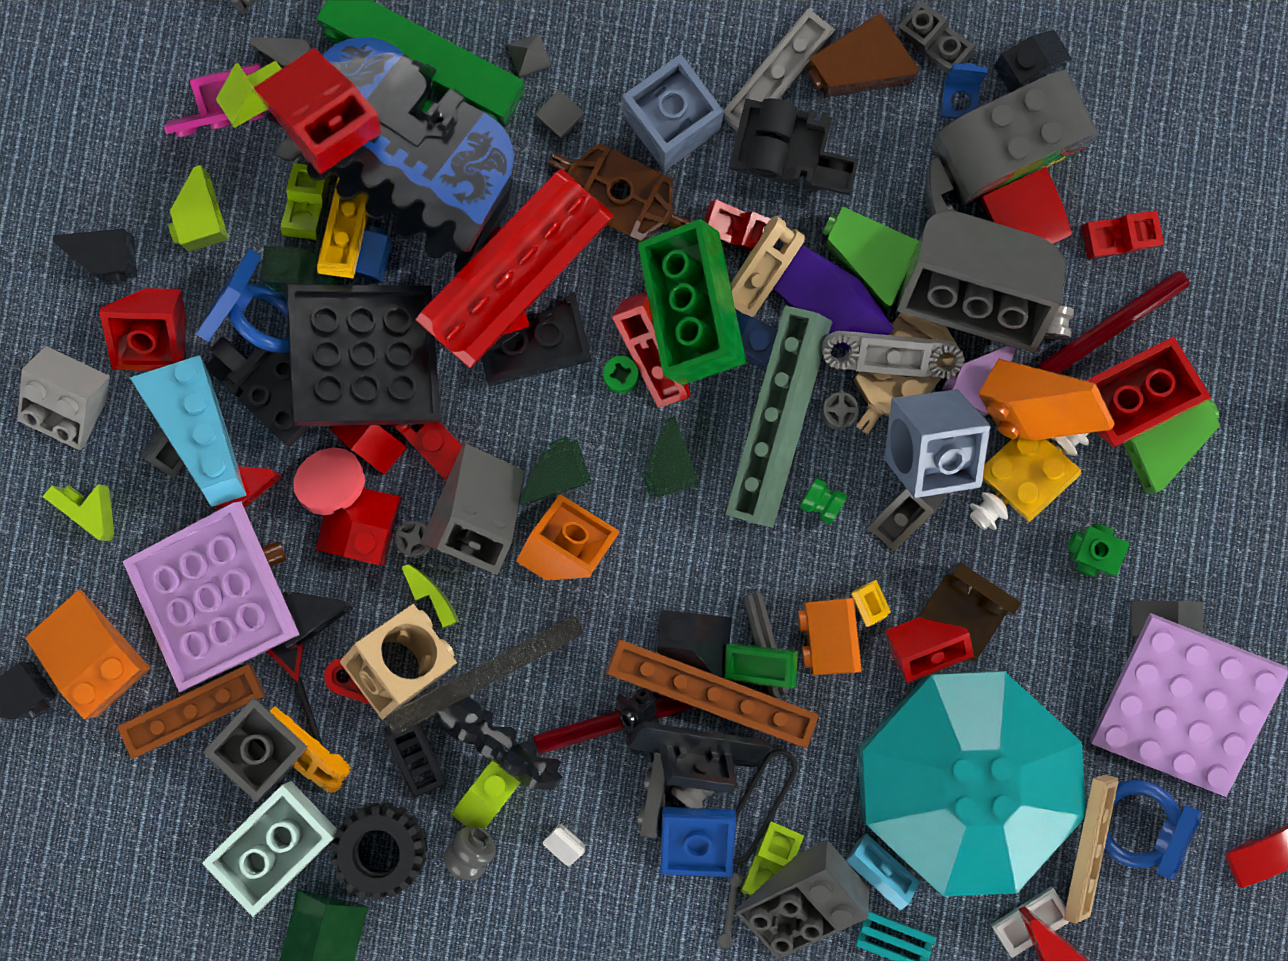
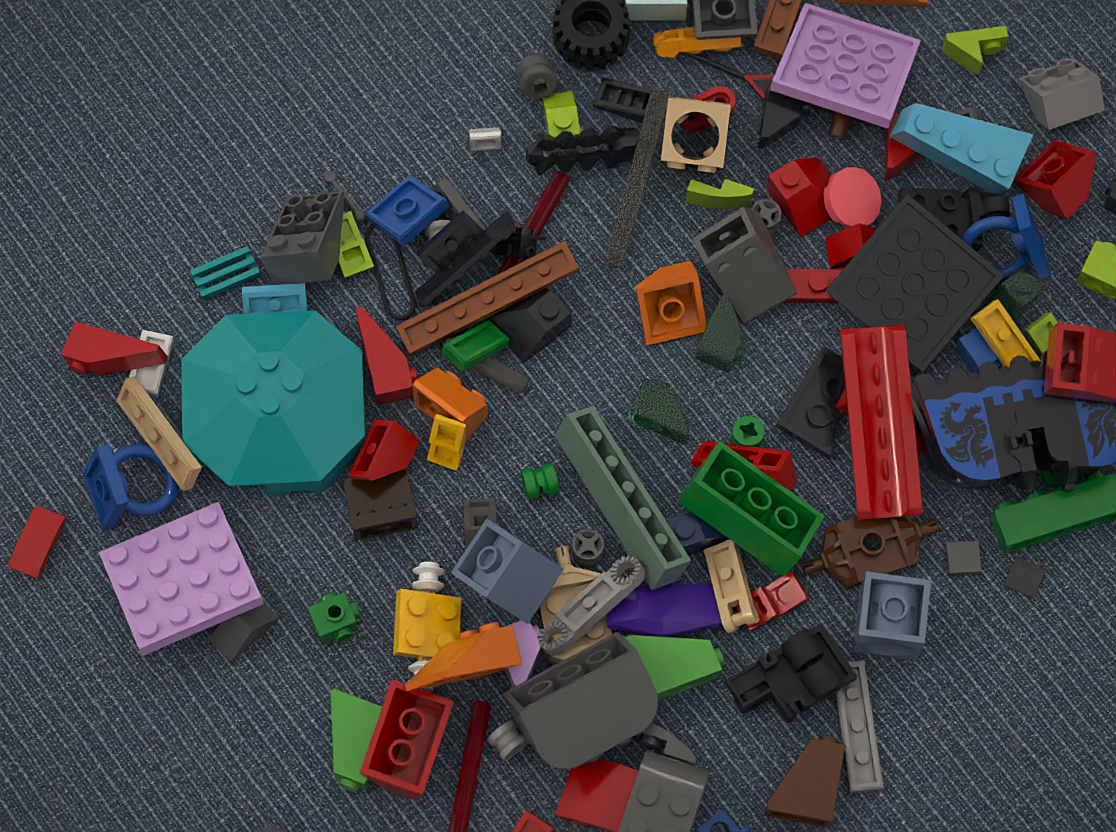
camera: 135 degrees right, 15 degrees down
none -> red slope [356,307,417,405]

